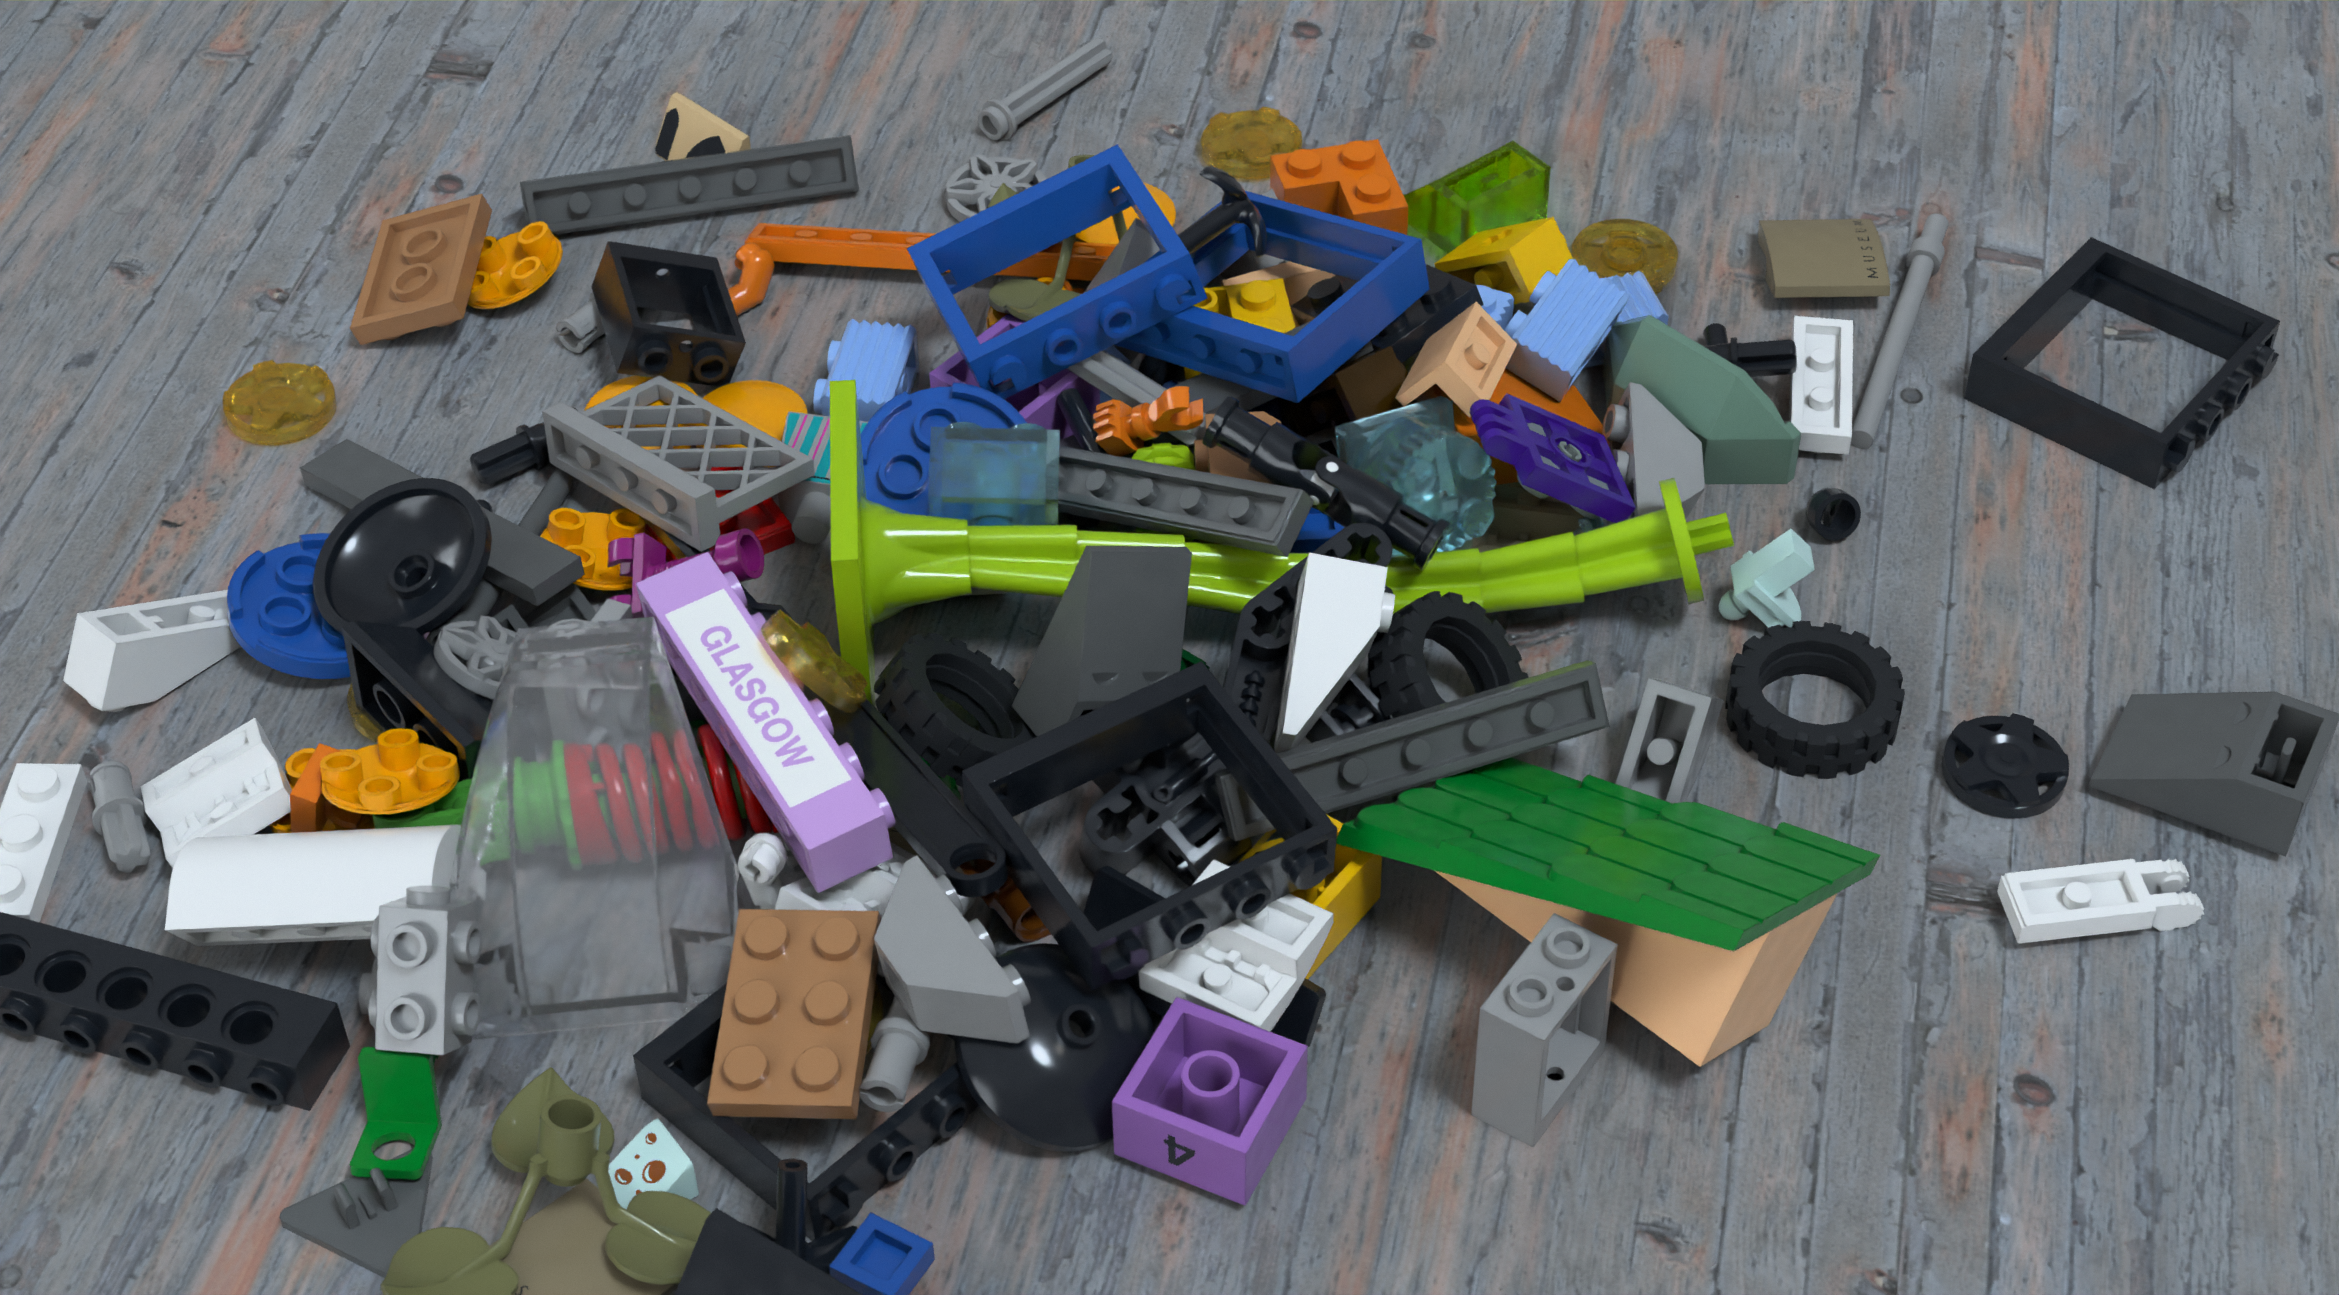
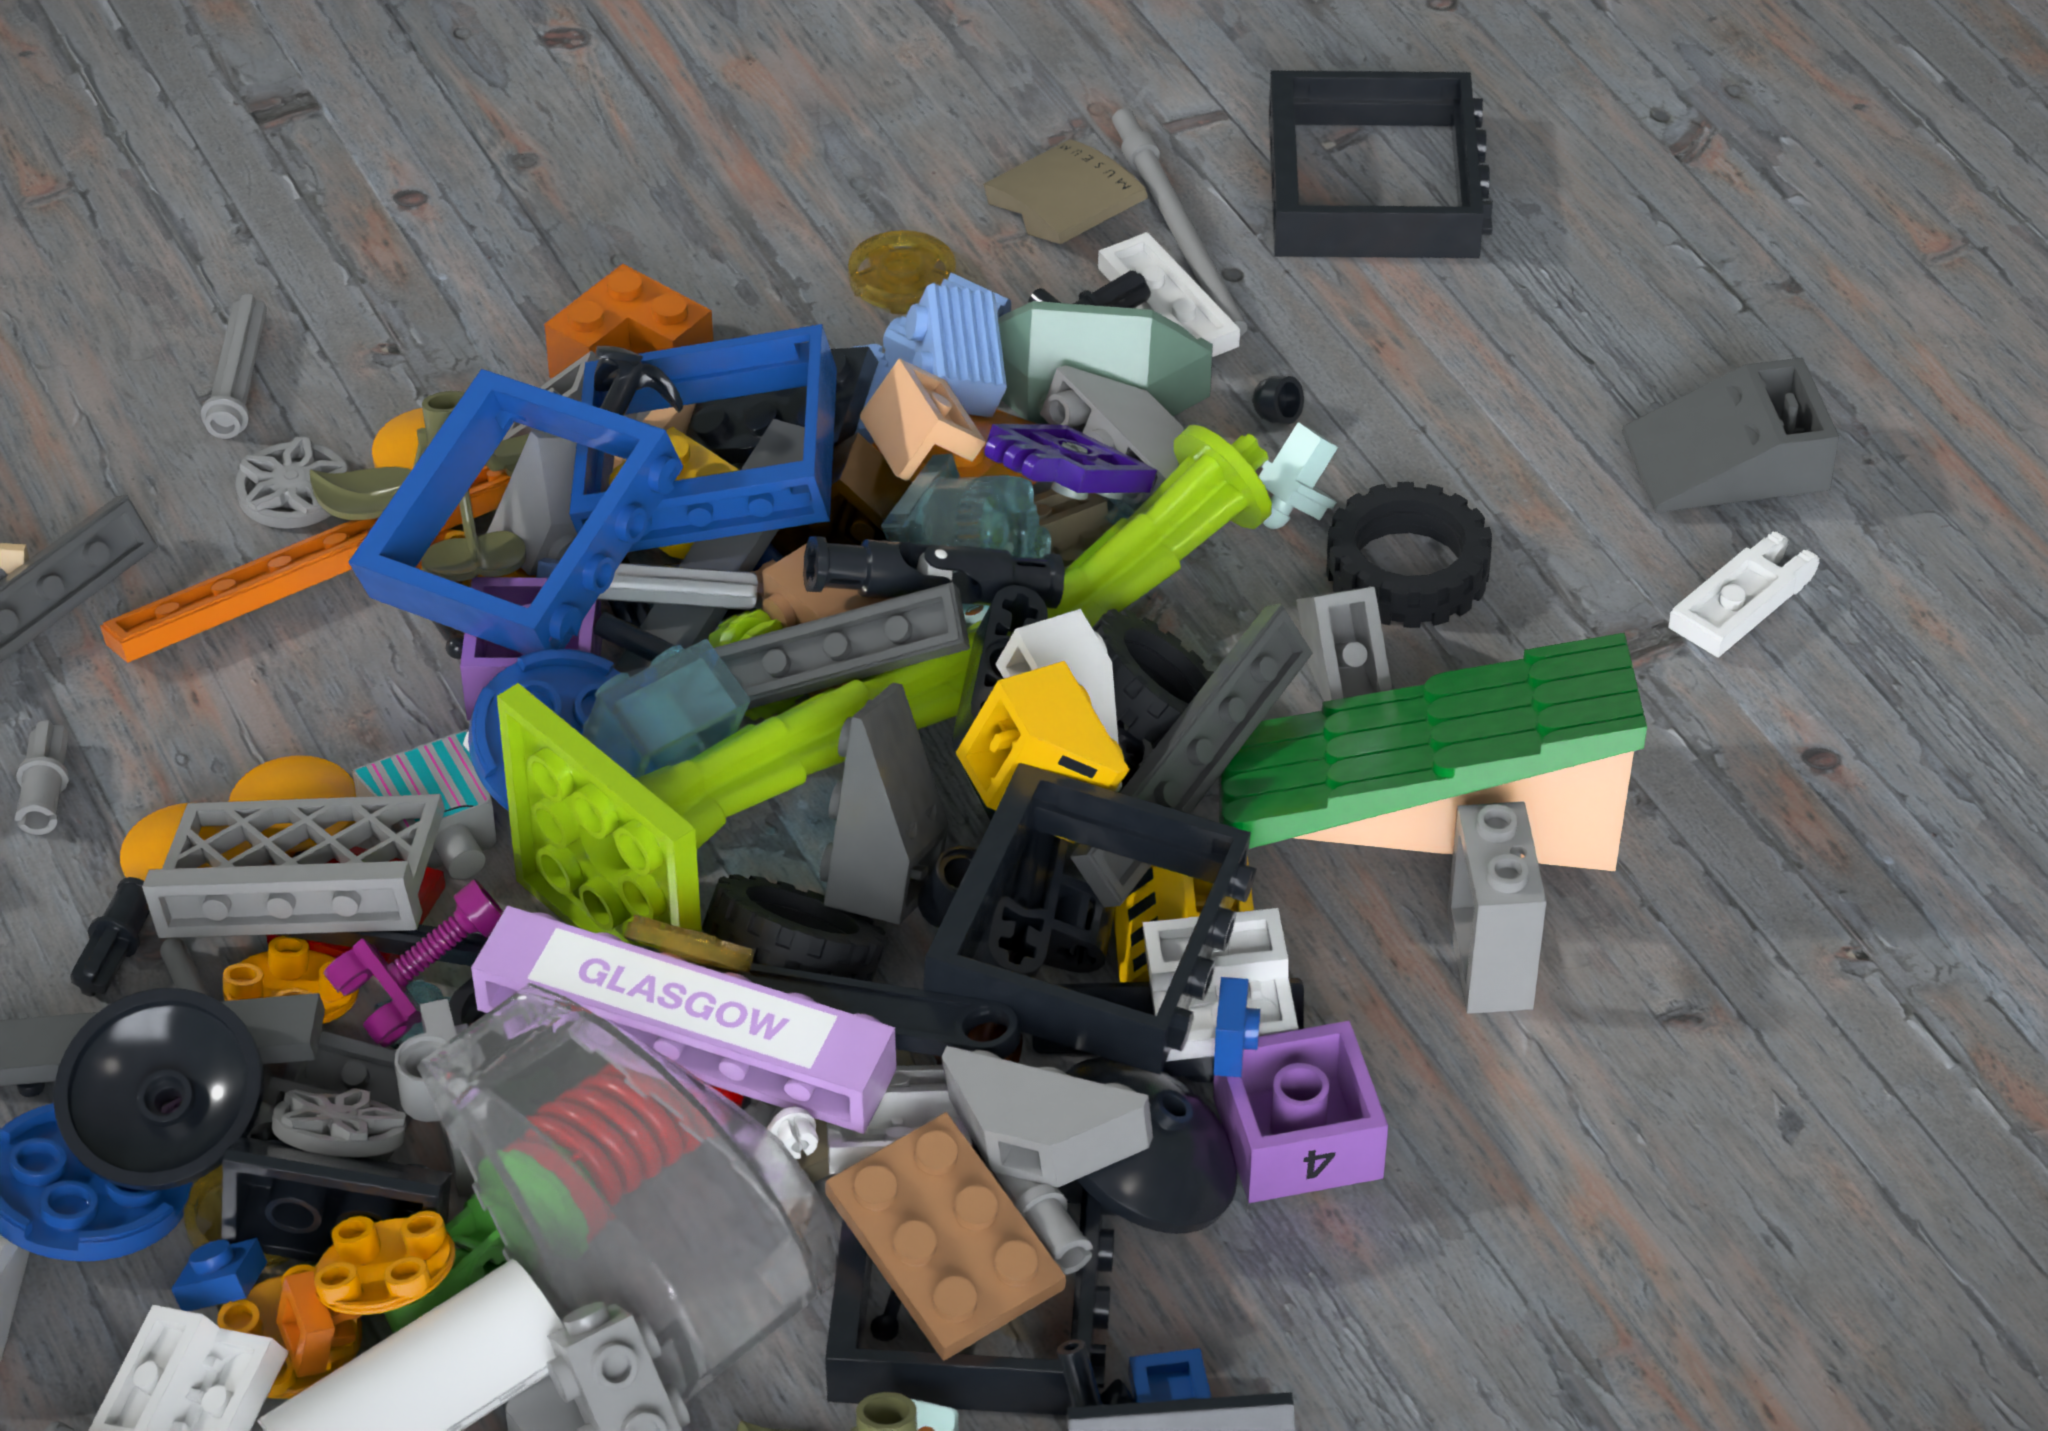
camera: 40 degrees left, 0 degrees up
black window [591,241,746,387] -> none
orange arm [728,243,775,316] -> none
light blue brick [813,319,919,422] -> none
orange piece [1093,386,1203,457] -> none
clear yellow wheel [1201,106,1302,180] -> none
clear neon green slope [1403,141,1551,254] -> none
yellow brick [1434,217,1573,304] -> none
black wheel [1942,713,2069,819] -> none
none -> blue plate [171,1238,267,1312]
none -> yellow slope [955,660,1129,843]
none -> blue plate [1214,977,1261,1078]

